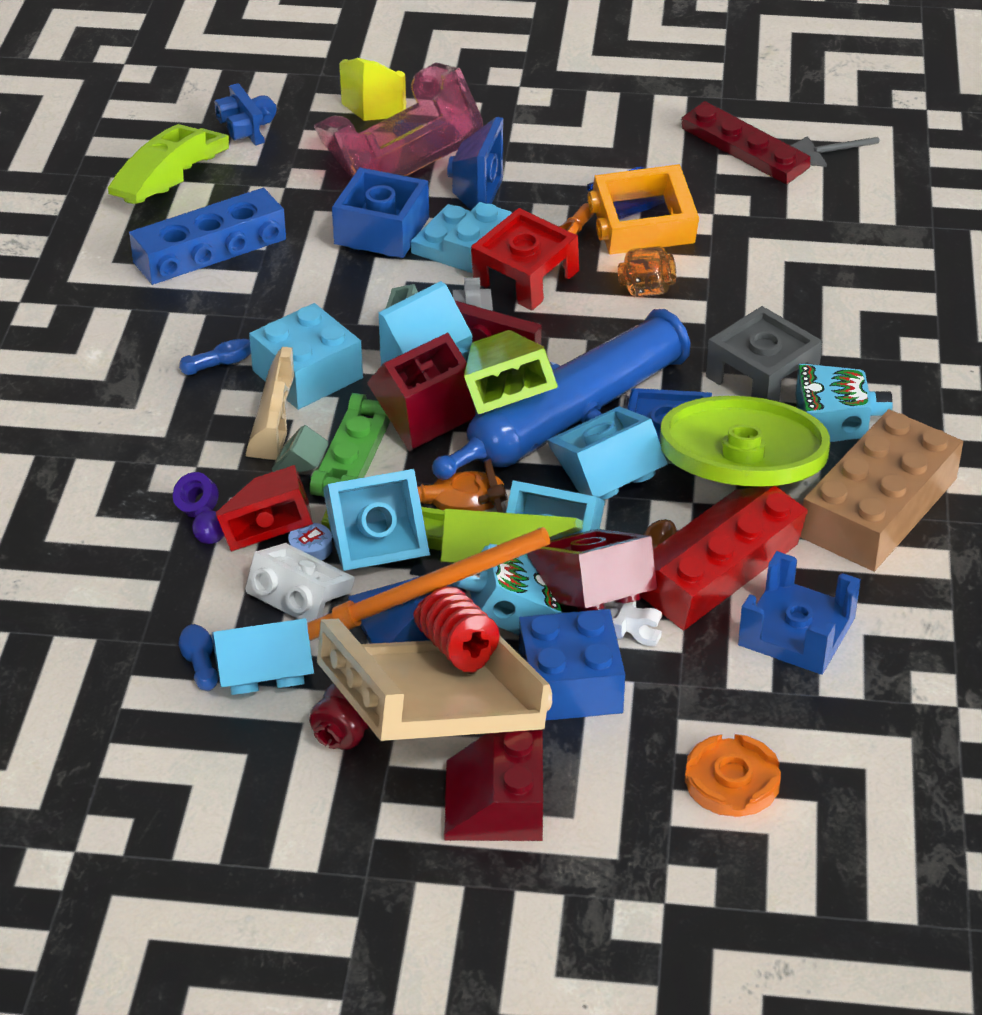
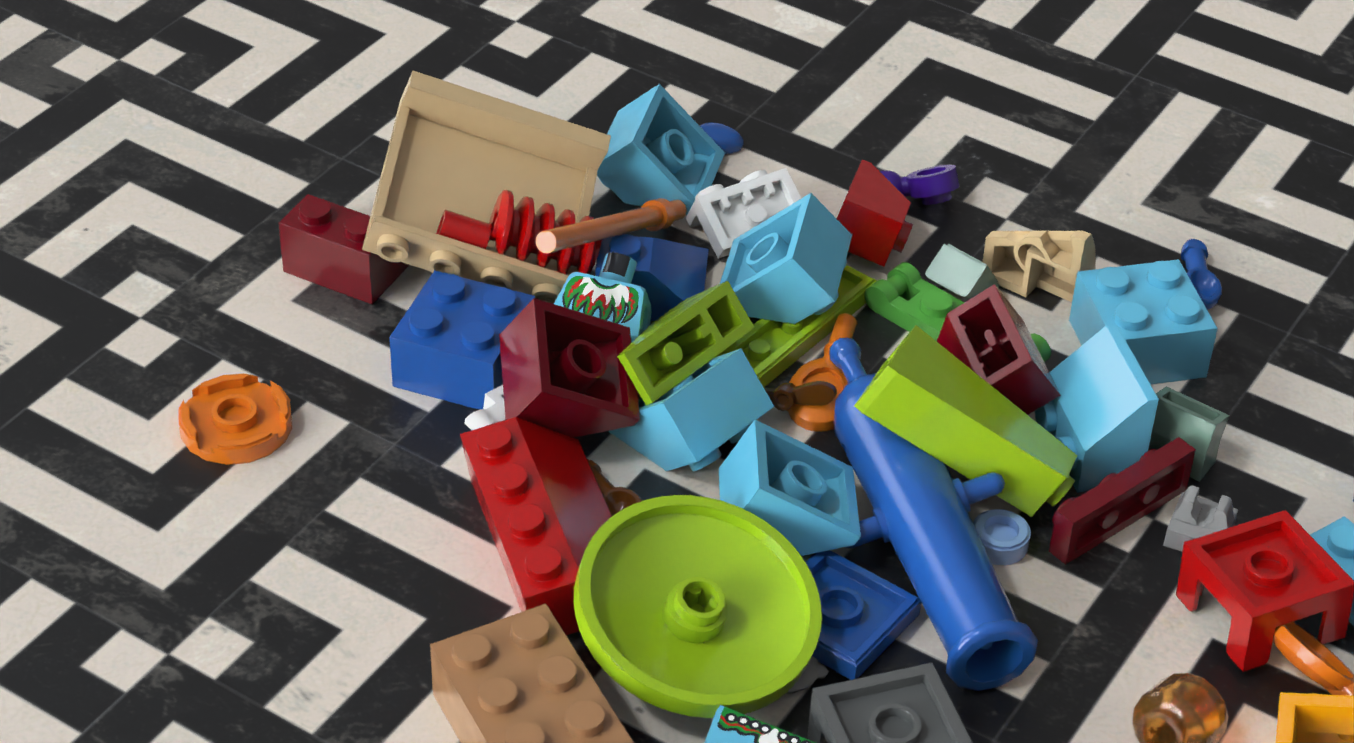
camera: 115 degrees right, 0 degrees up
blue panel [738,551,861,675] -> none
none -> red hinge [436,210,492,249]

